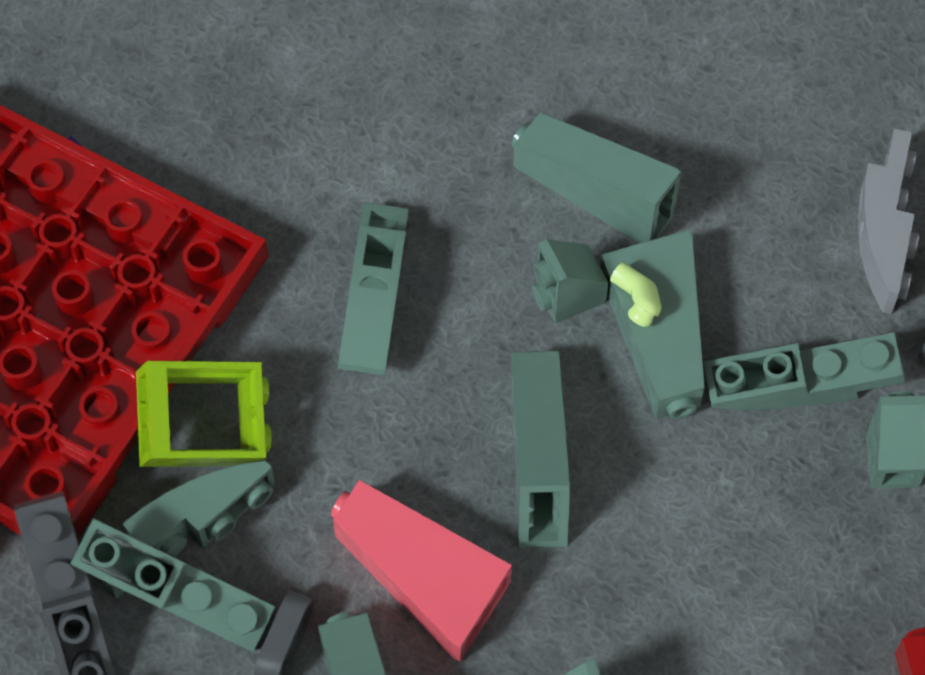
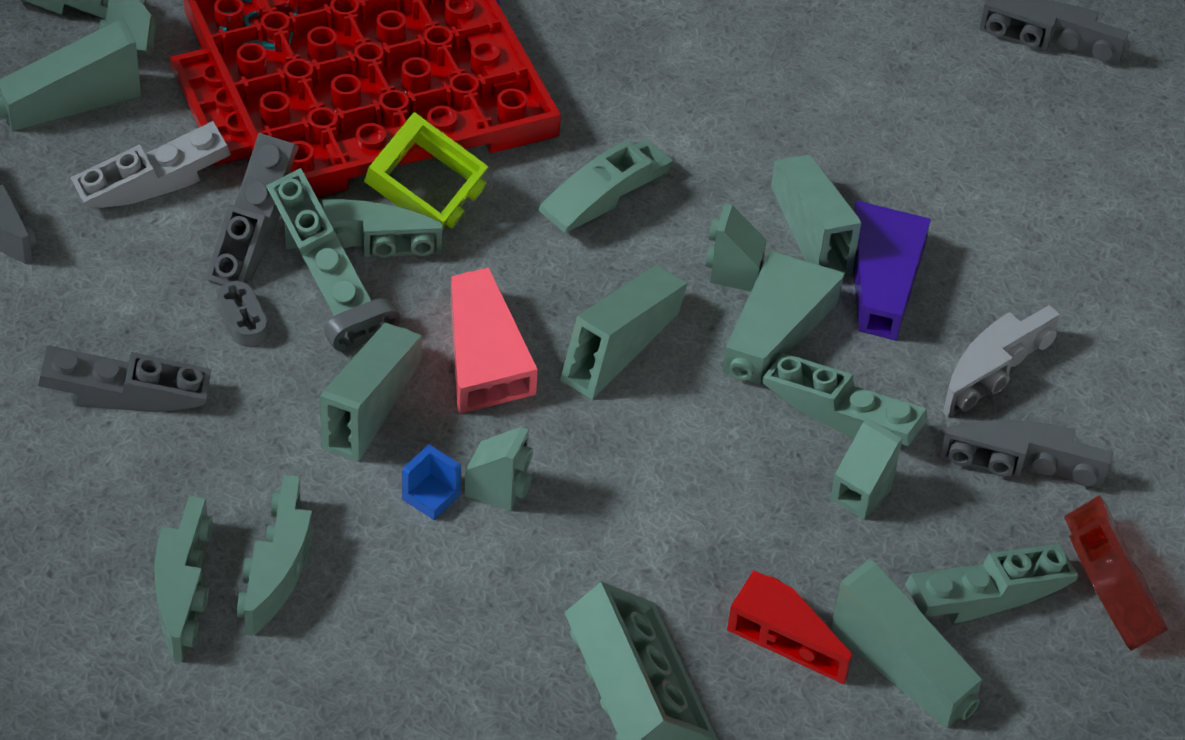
camera: 35 degrees right, 15 degrees down
yellowish green arm [610,262,662,327] -> none
none -> dark purple slope [853,200,931,341]

